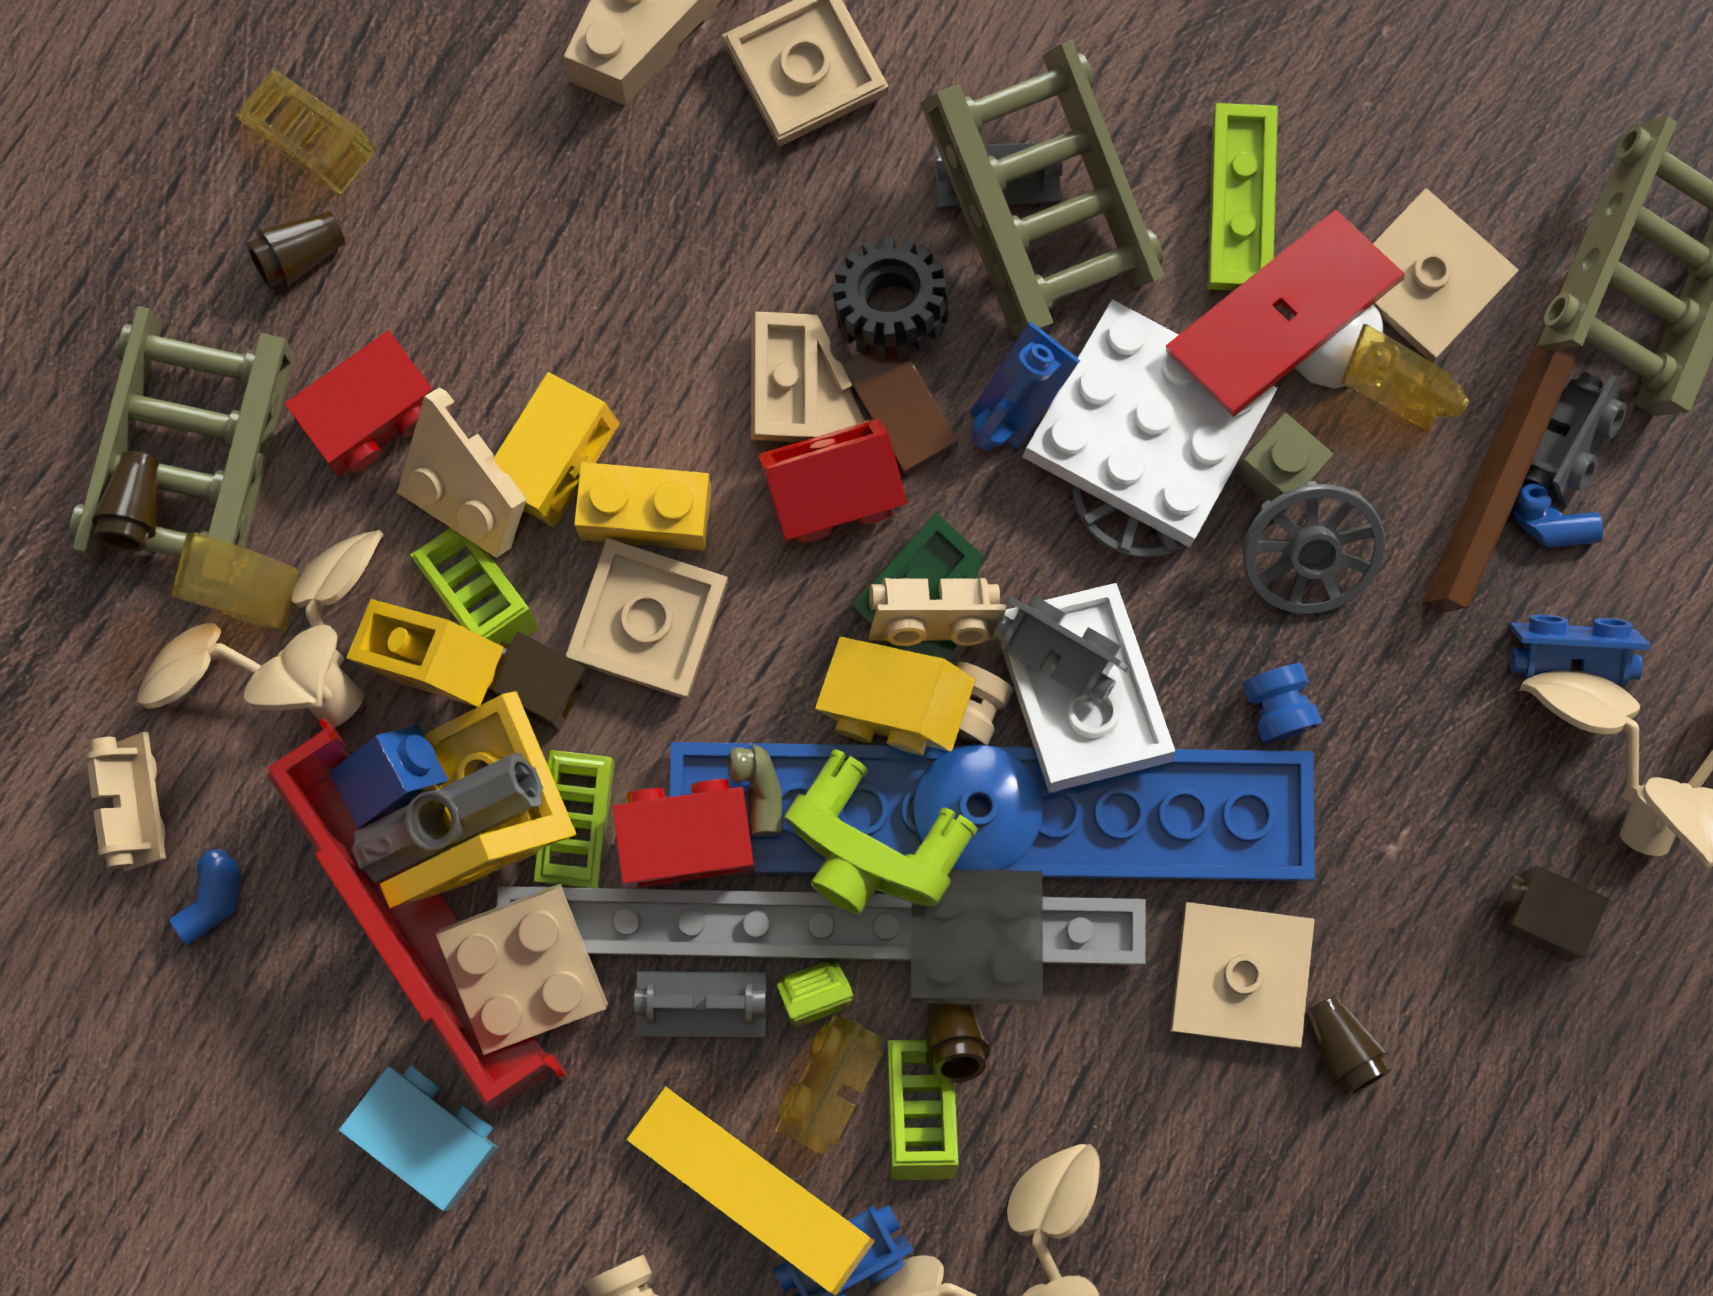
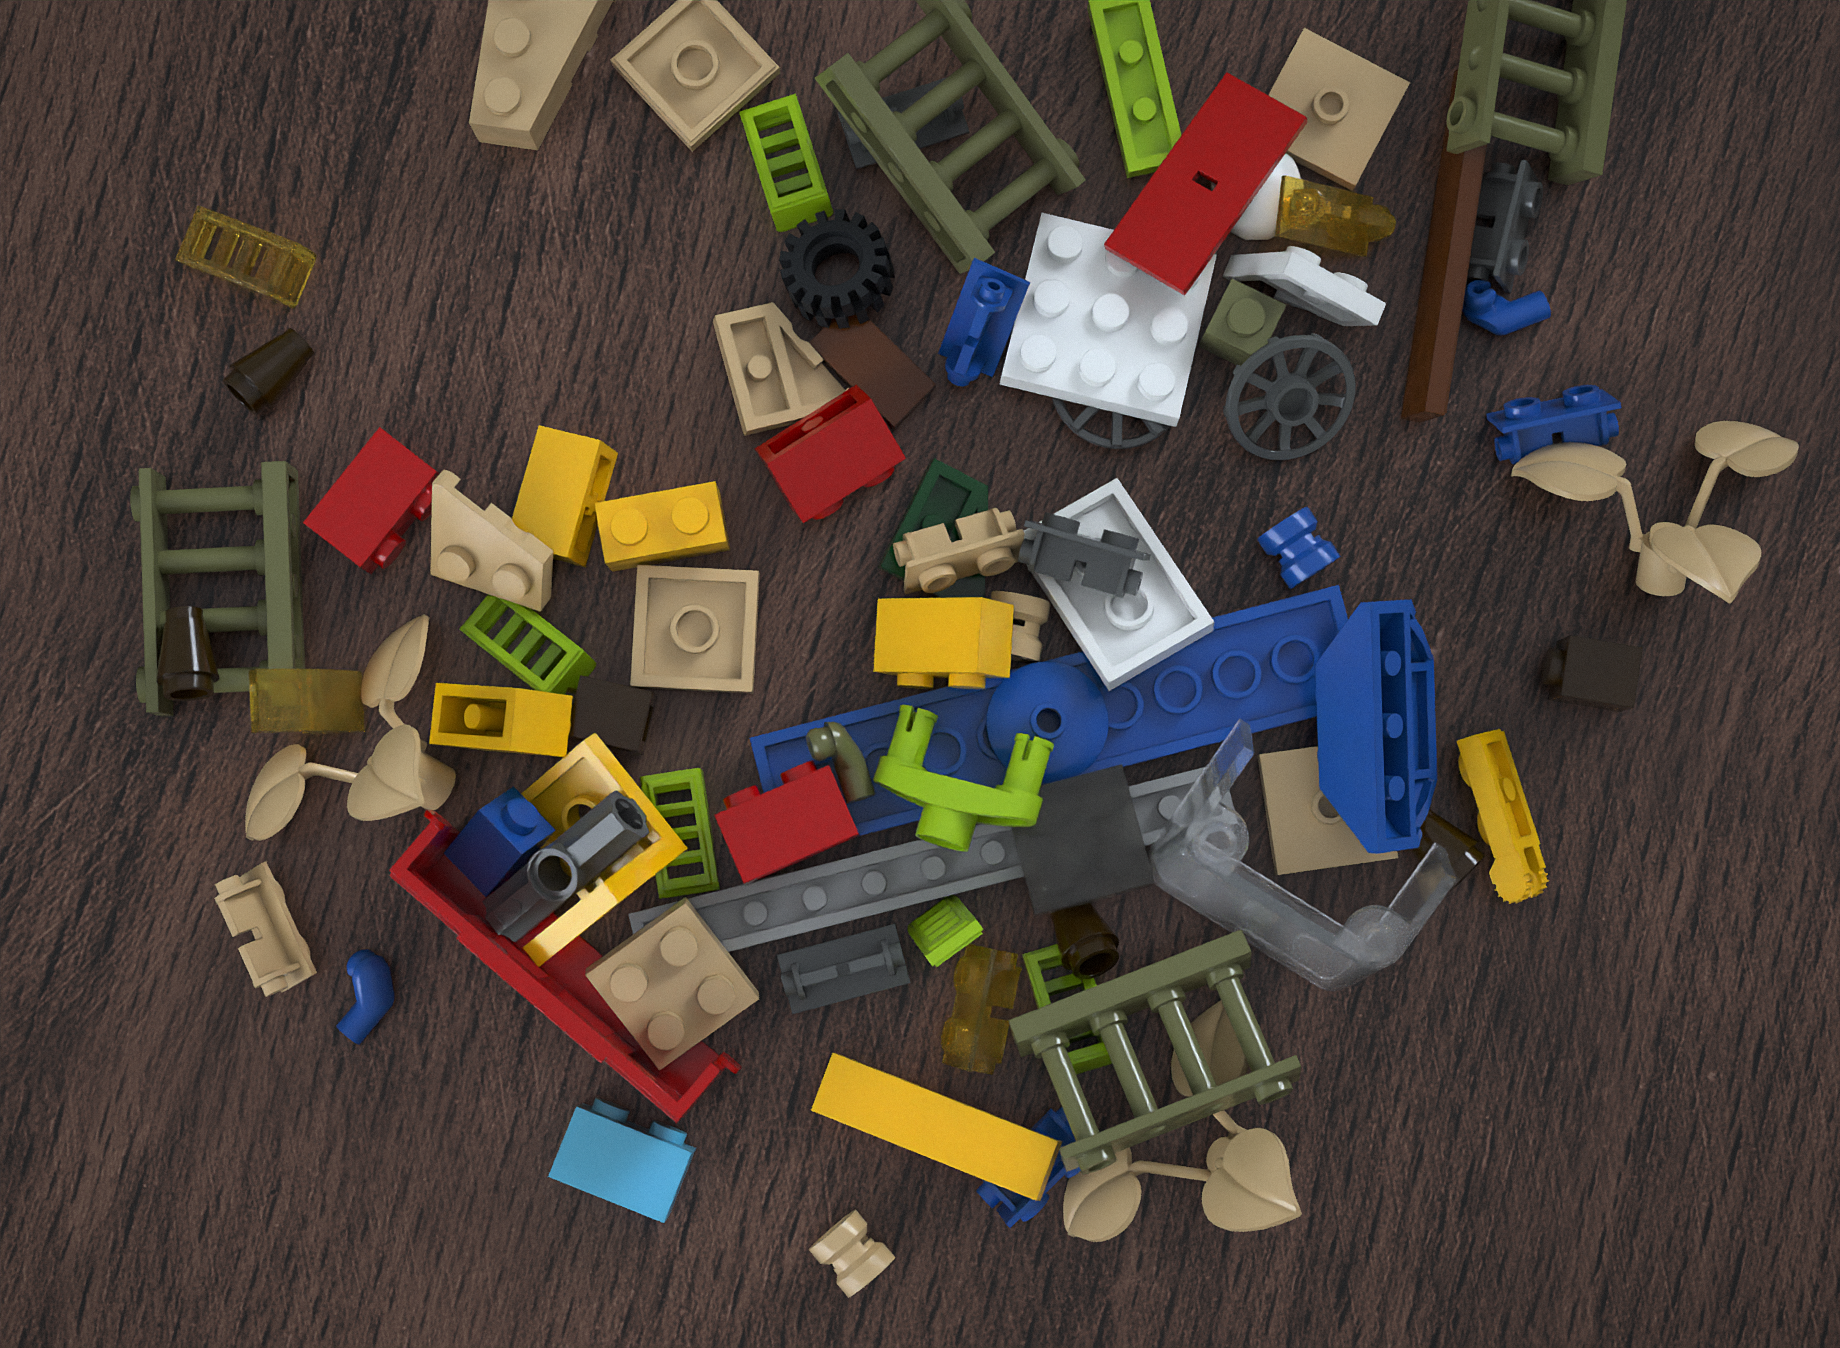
camera: 15 degrees left, 5 degrees up
none -> lime slope [739,93,834,232]
none -> olive fence [1008,929,1301,1174]
none -> clear windscreen [1149,719,1457,991]
none -> white wing [1223,246,1386,326]
none -> blue wedge [1315,599,1437,854]
none -> yellow hinge [1457,729,1549,904]

